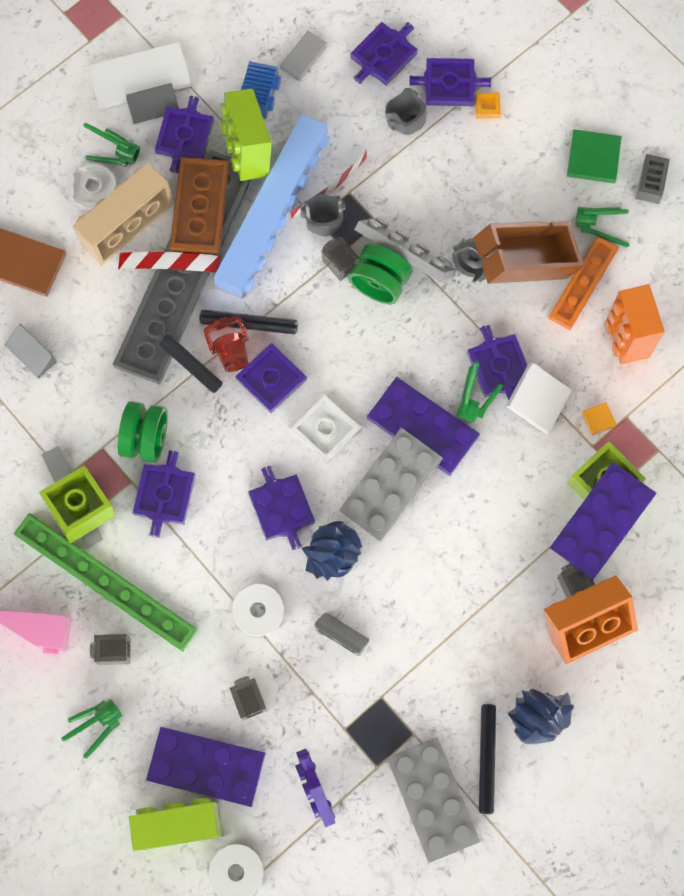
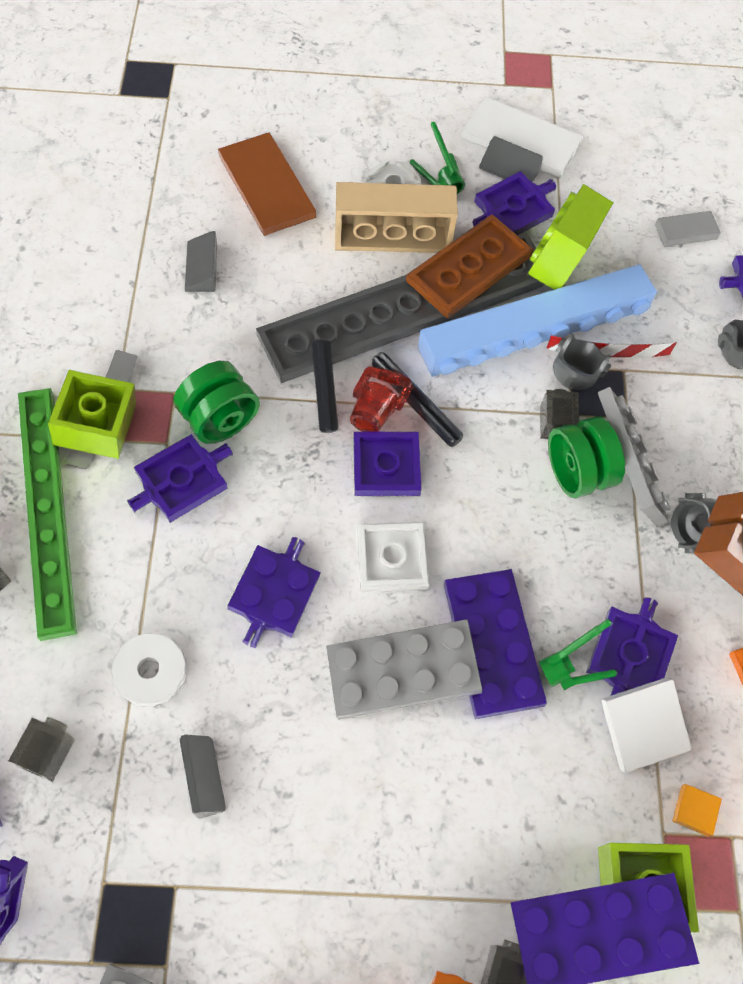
camera: 35 degrees right, 10 degrees down
sticker [118,252,220,273] -> none
blue brick [241,61,281,119] -> none
dark blue hair [301,521,362,581] -> none

